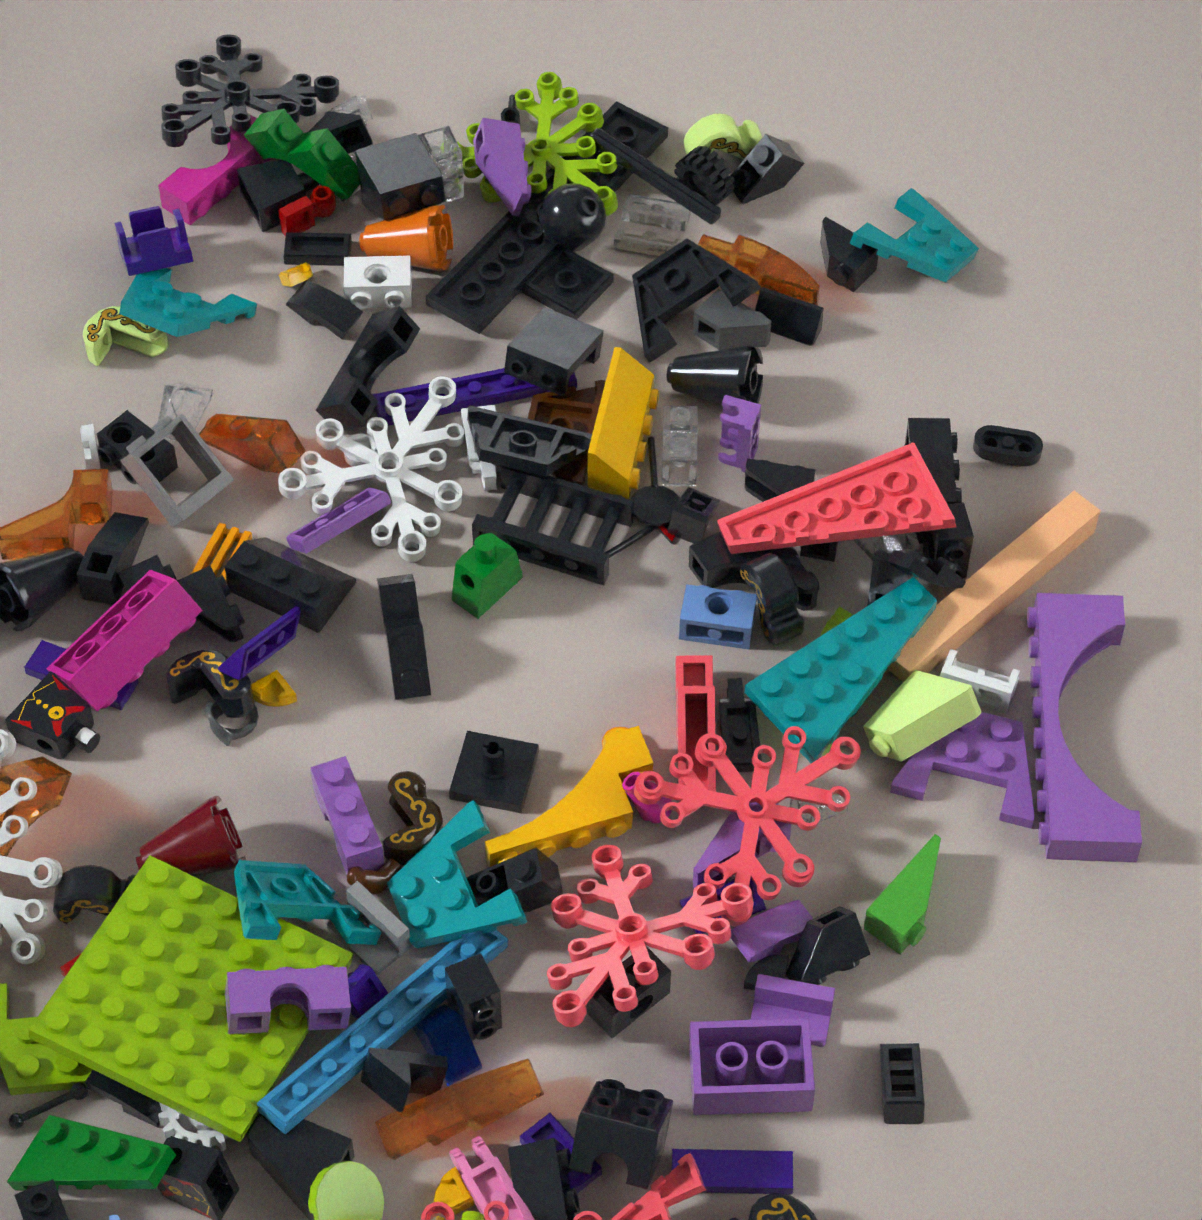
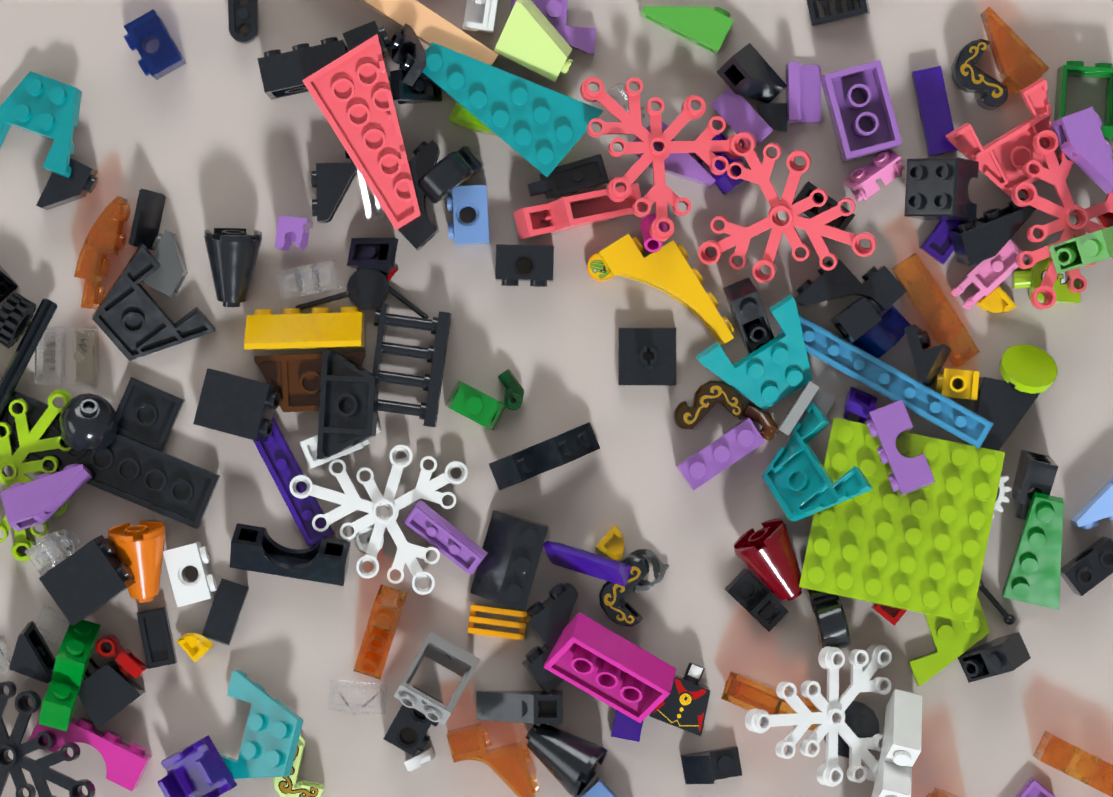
camera: 100 degrees left, 35 degrees up
none -> clear blue brick [124,9,186,80]
none -> black brick [495,244,554,287]
none -> dark green arm [498,369,524,411]
none -> black slope [725,569,789,632]
none -> black arch [794,259,907,311]
none -> bright pink hinge [843,150,905,202]
none -> yellow brick [934,368,980,400]

